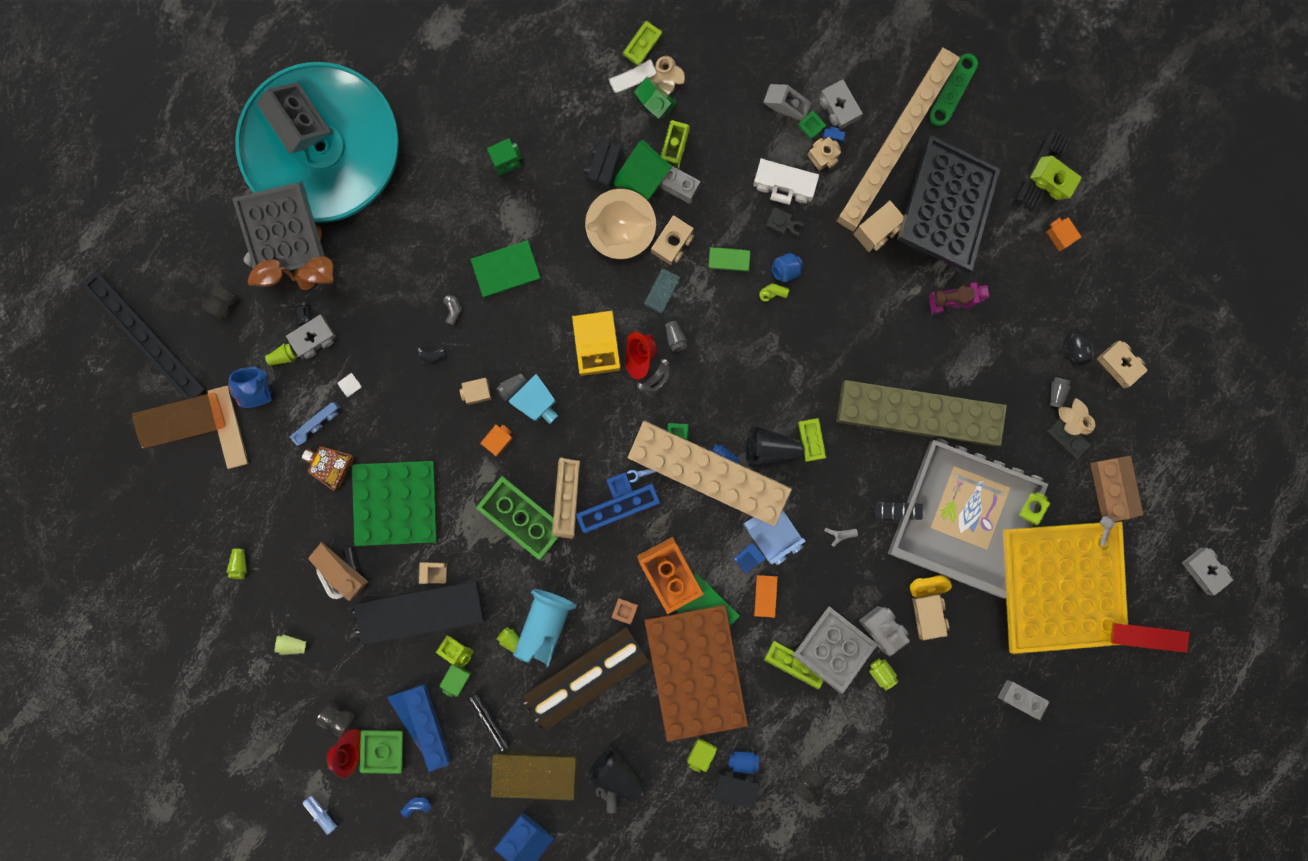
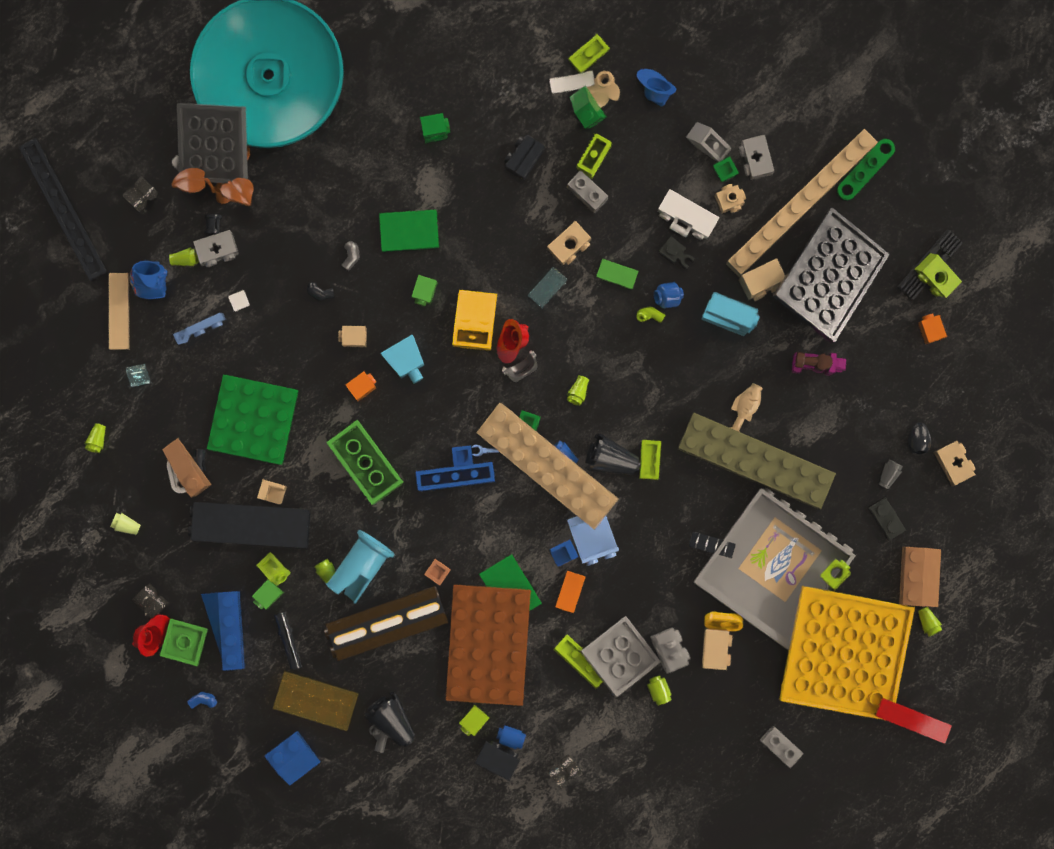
camera: 20 degrees right, 0 degrees up
clear orange piece [132,393,226,448] -> none
dark grey slope [257,82,331,154] -> none
torso [302,446,355,491] -> none
light blue axle [303,796,337,835] -> none
dark grey cone [496,374,527,401] -> none
tan tile [552,458,580,539] -> none
tan piece [585,189,656,259] -> none
green tile [612,140,672,201] -> none
orange slope [637,537,703,614] -> none
dark grey cone [665,321,688,352] -> none
blue plate [822,127,845,145] -> none
light grey bar [824,528,858,547] -> none
tan plate [1059,398,1095,435] -> none
light grey hand [1099,516,1115,546] -> none
light grey brick [1182,548,1233,596] -> none
none -> clear light blue plate [126,364,150,387]
none -> bright green brick [412,275,437,306]
none -> lime cone [567,376,589,405]
none -> blue piece [636,69,676,106]
none -> medium azure arch [702,293,759,336]
none -> tan animal [729,383,763,432]
none -> lime cone [918,607,942,637]

